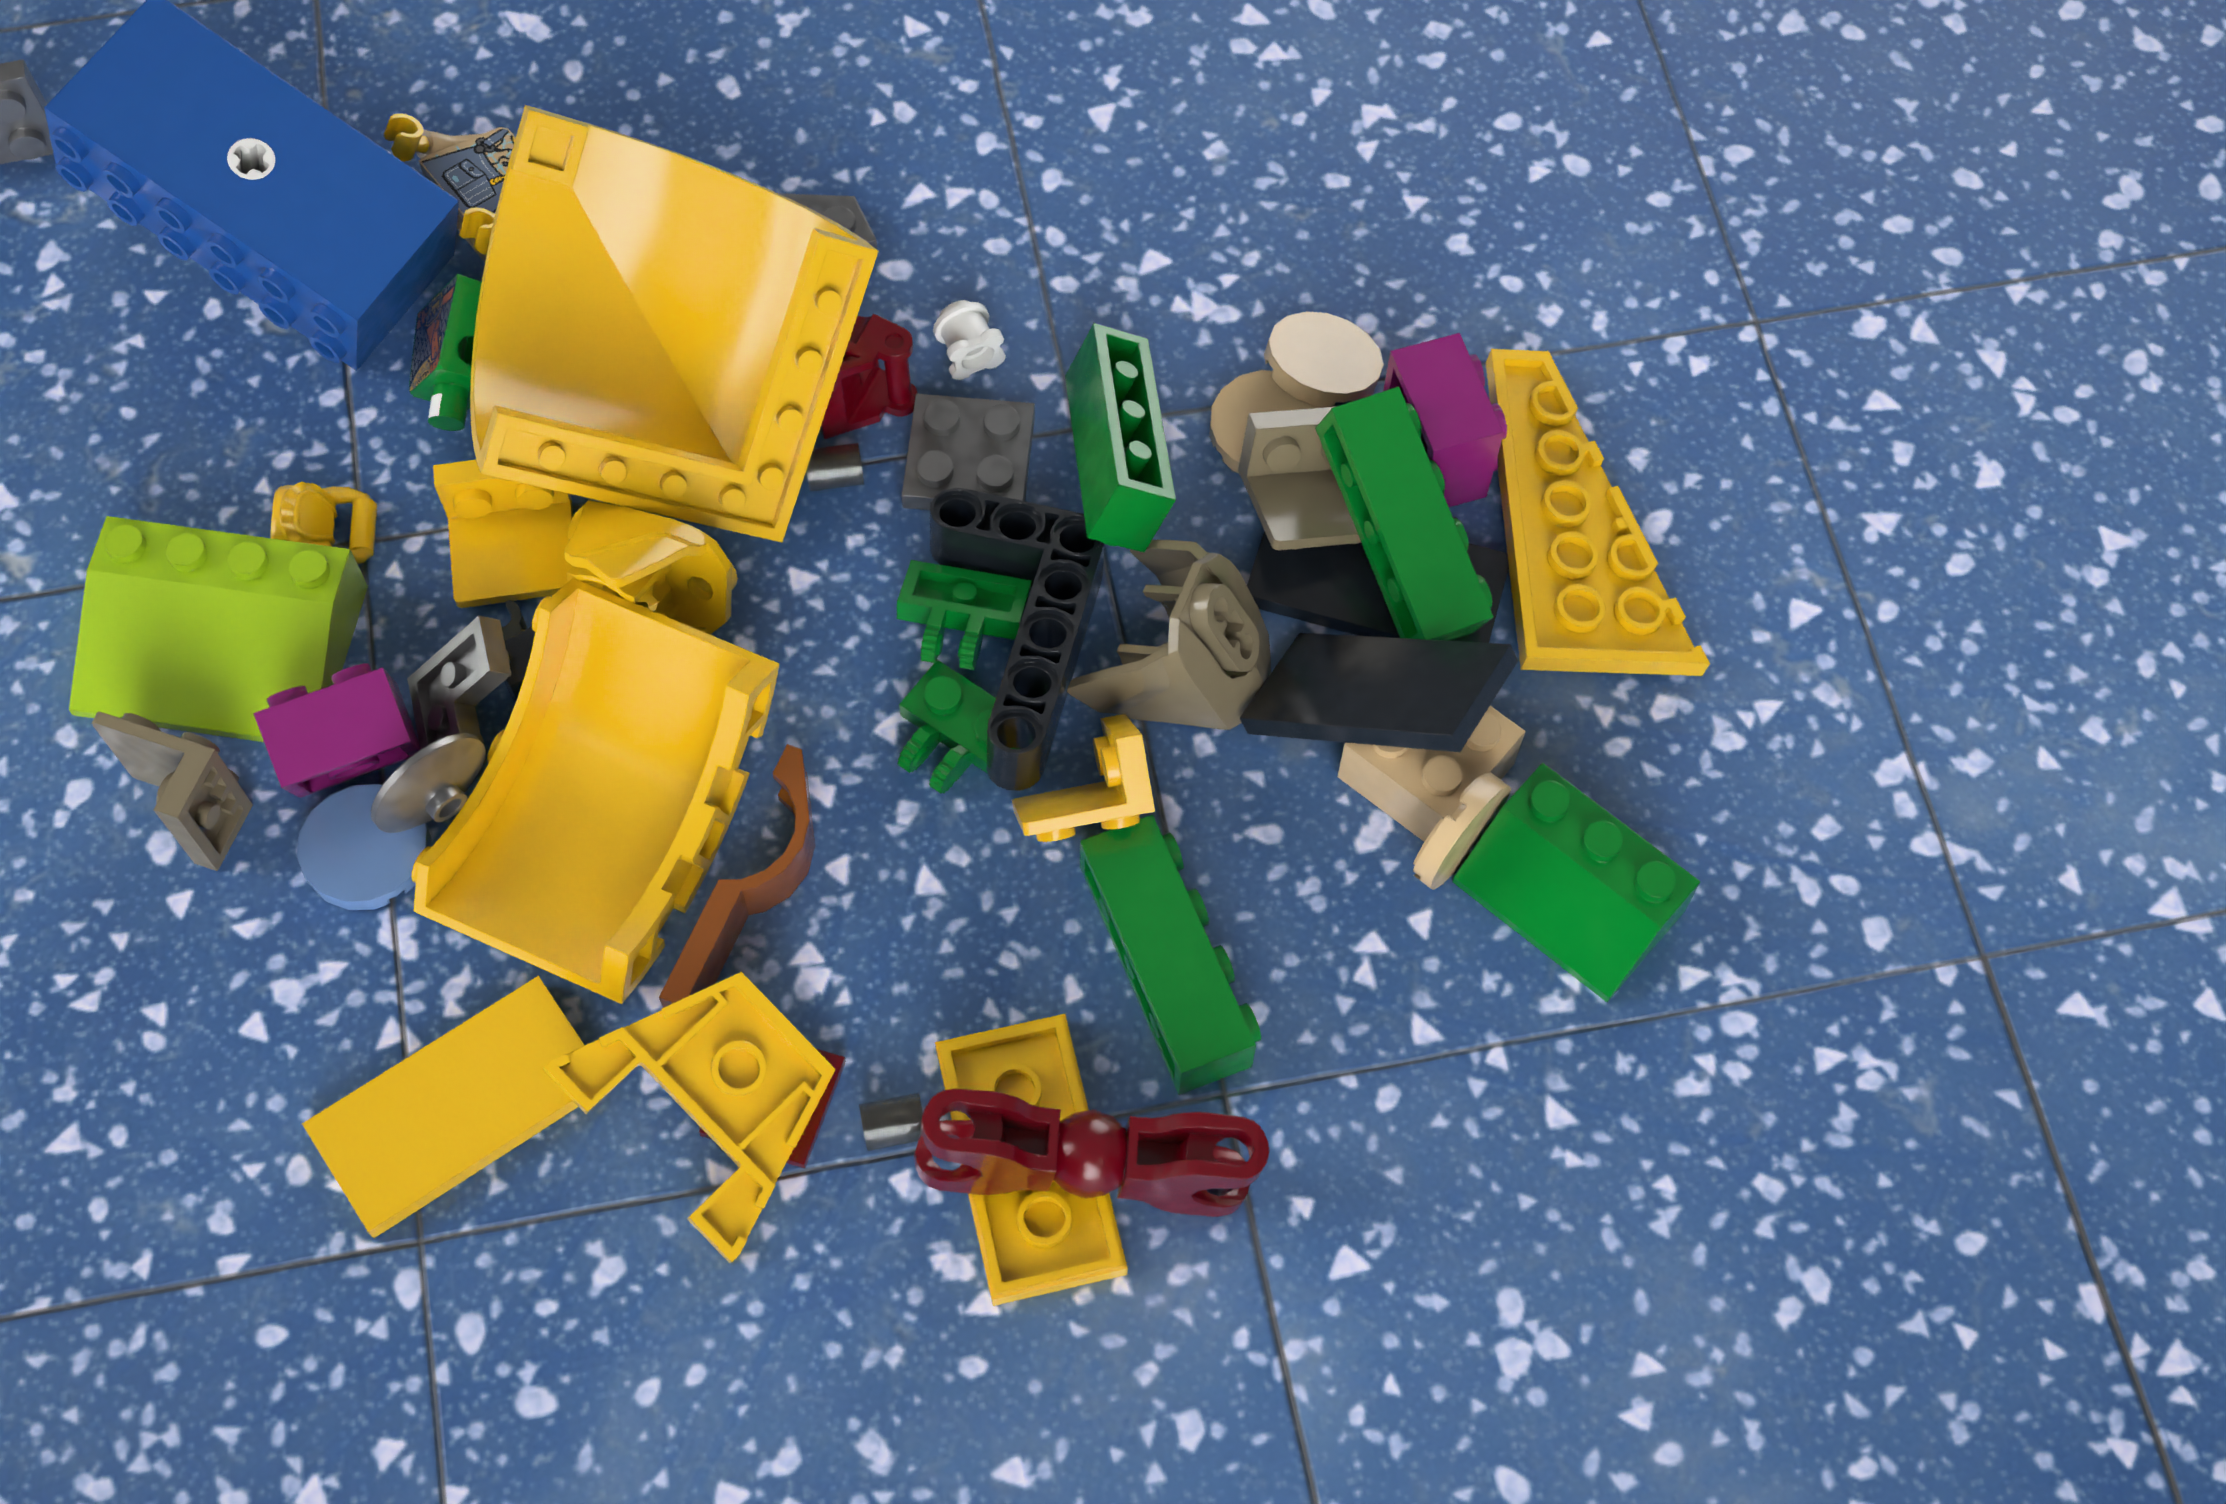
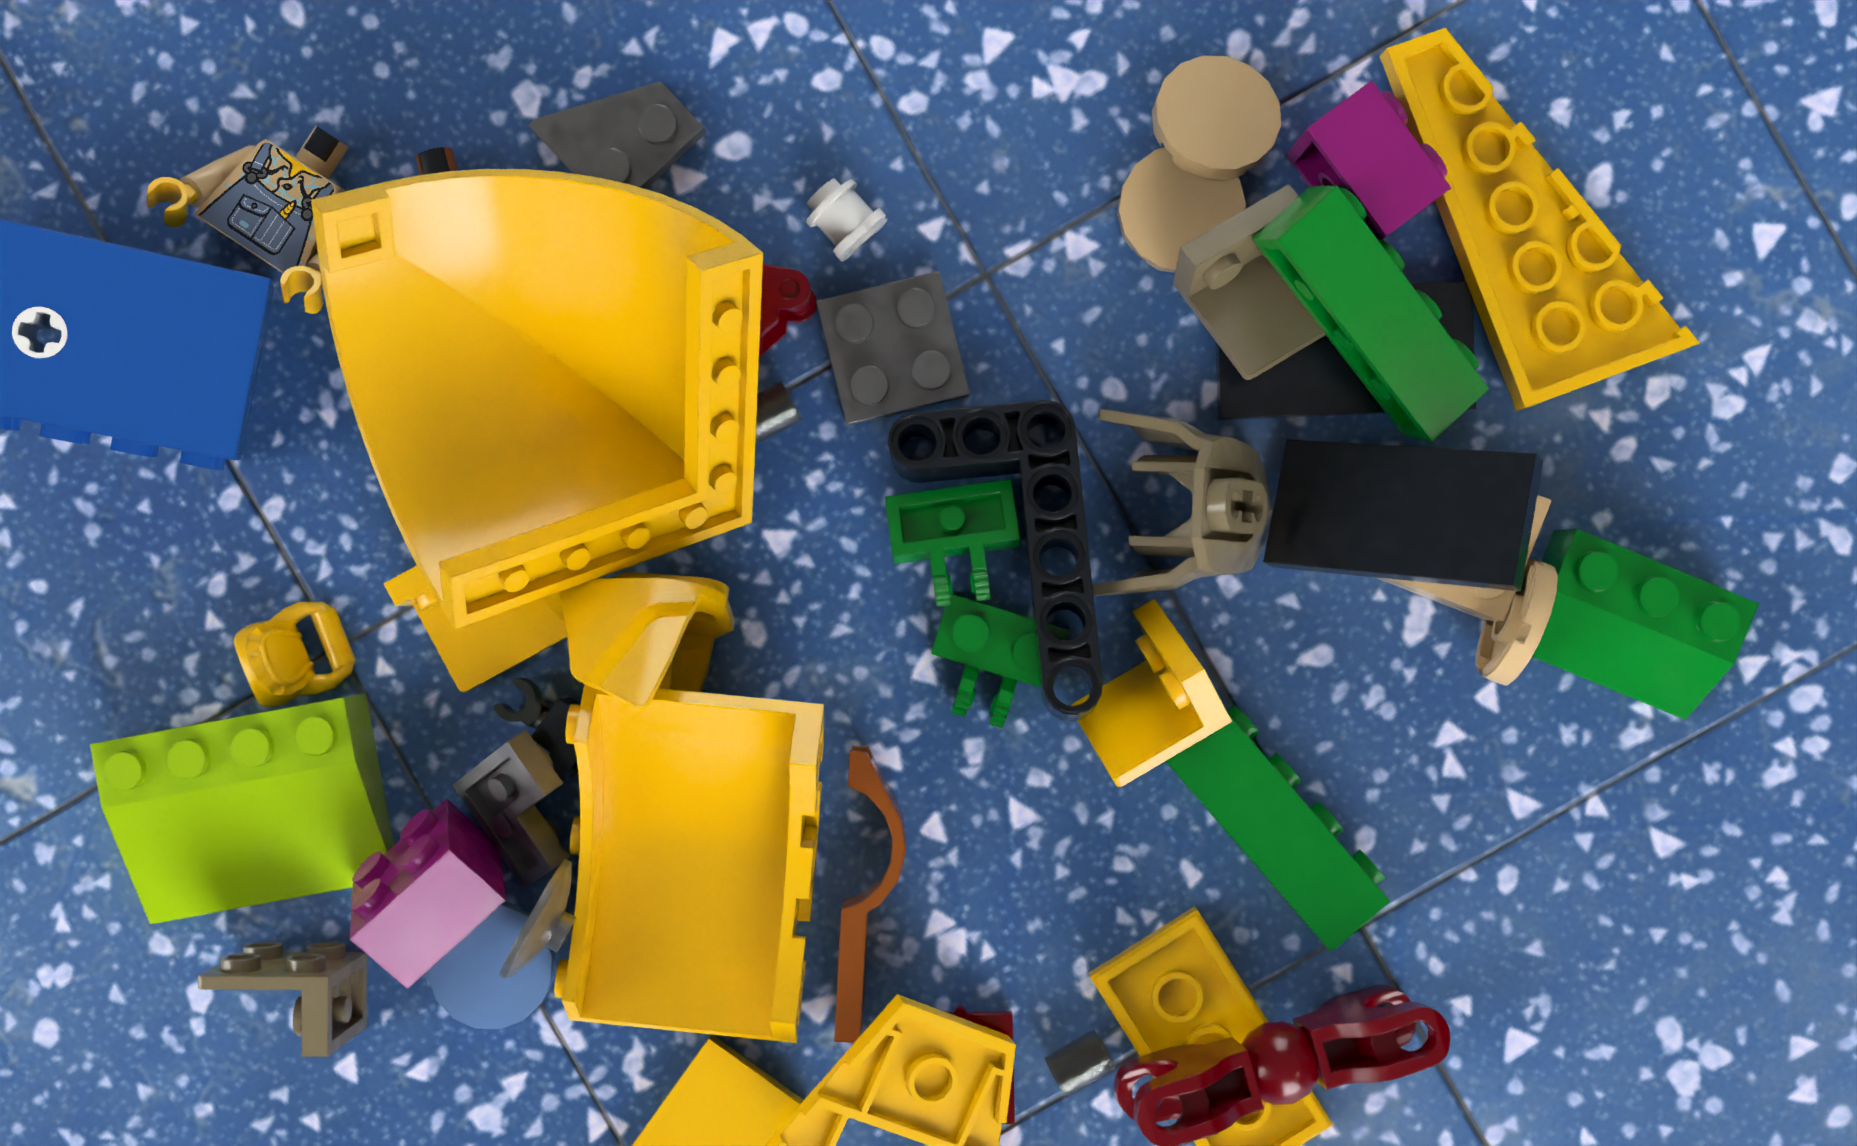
camera: 20 degrees left, 25 degrees up
green torso [409,274,482,431] -> none
green brick [1065,323,1176,553] -> none

